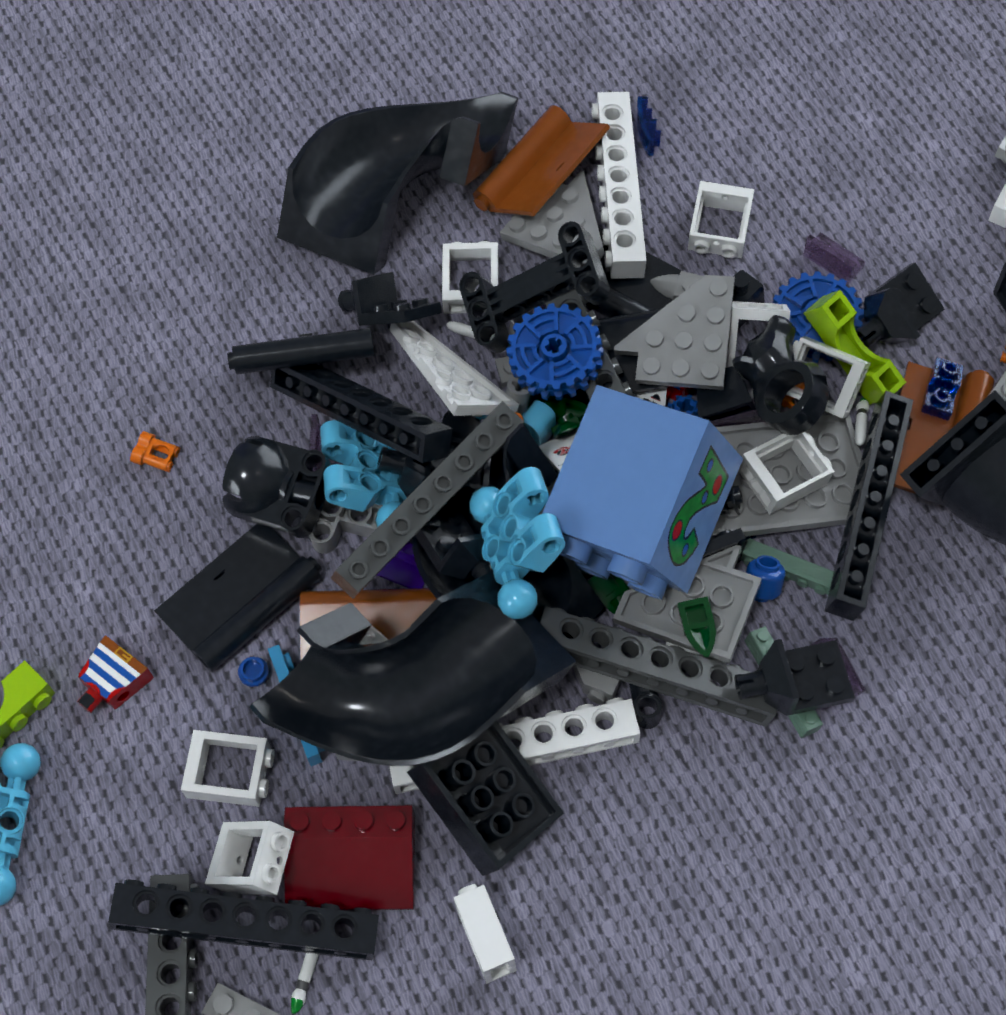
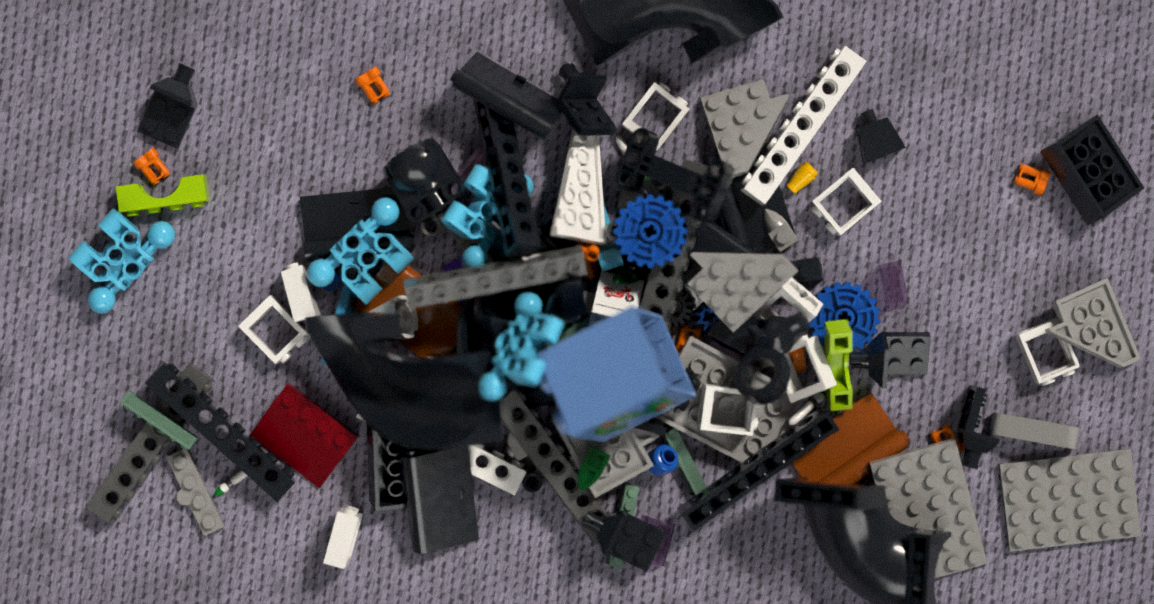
camera: 35 degrees right, 25 degrees up
torso [77,635,154,713] -> none
white window [205,821,294,895] -> none
dark orange door [473,105,610,216] -> none
clear blue slope [636,96,661,156] -> none
clear blue slope [921,357,964,421] -> none
none -> sand green piece [120,391,199,450]
none -> white slope [281,262,321,322]
none -> medium azure connector [307,197,415,305]
none -> black door [401,446,479,554]
none -> yellow cone [786,161,818,194]
none -> black torso [856,109,906,164]
none -> orange piece [1013,163,1051,196]
none -> black slope [1040,114,1144,226]

